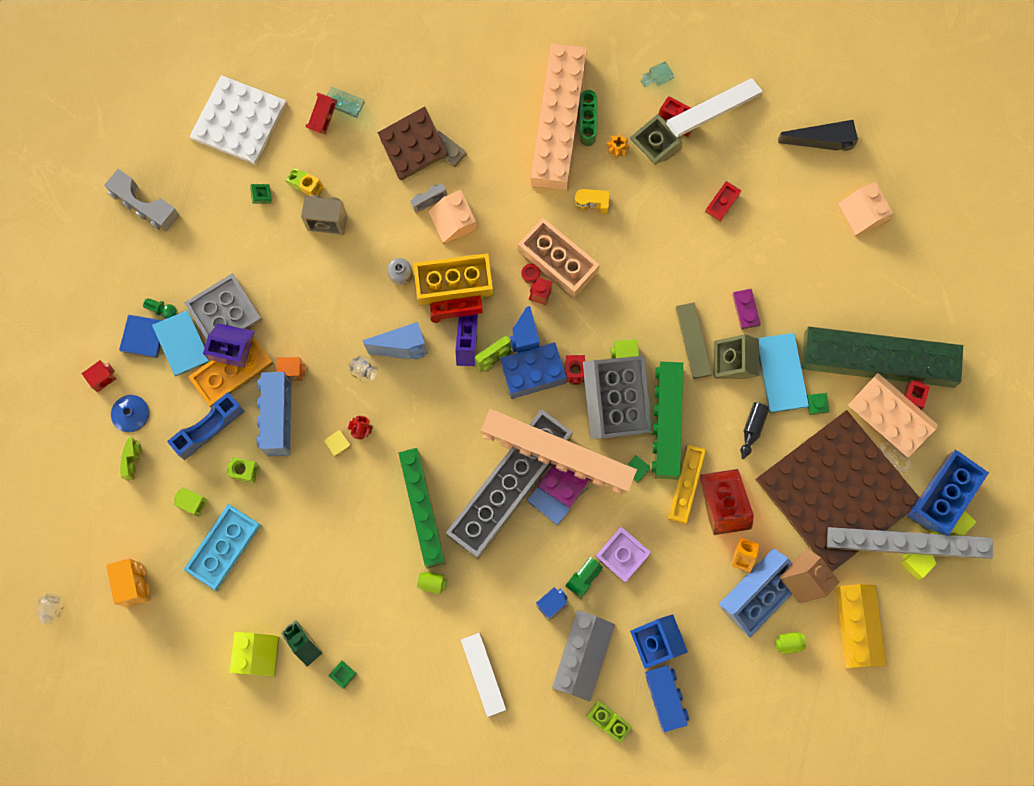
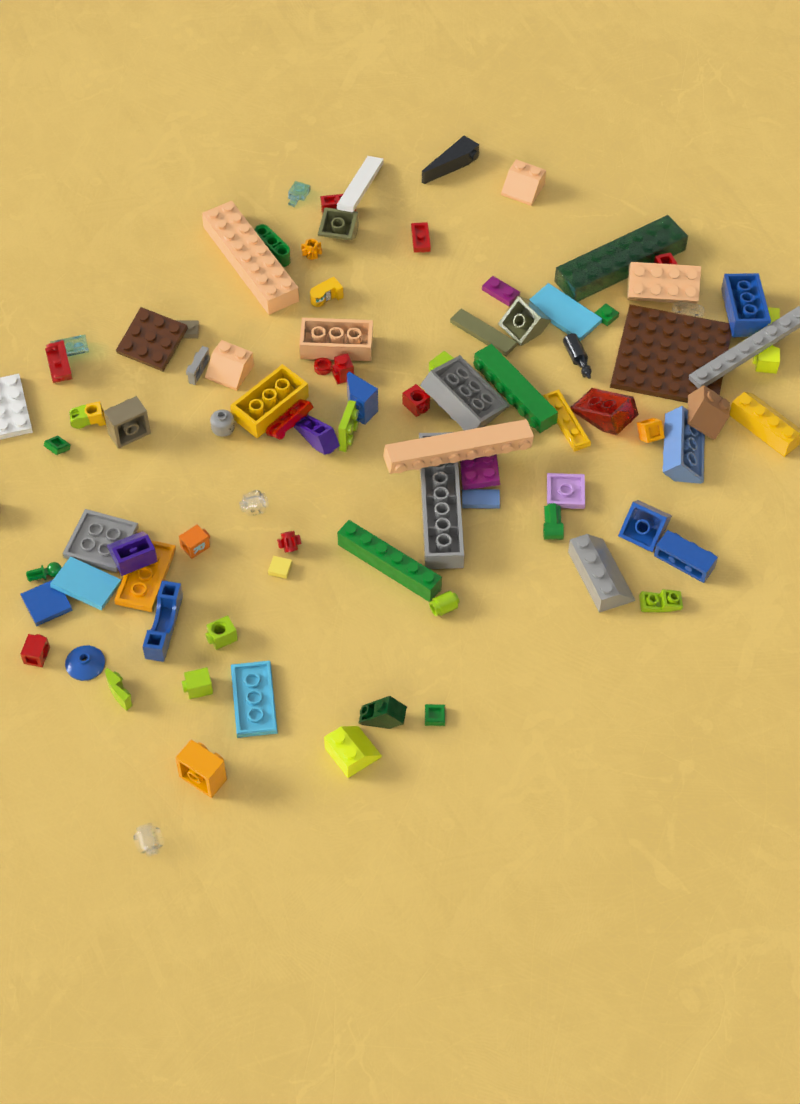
camera: 45 degrees left, 20 degrees down
medium blue brick [257,372,292,456] -> none
medium blue slope [363,322,428,360] -> none
white tile [461,633,506,717] -> none
blue brick [500,342,566,399] -> none
blue brick [536,587,568,621] -> none
lime brick [775,632,806,655] -> none

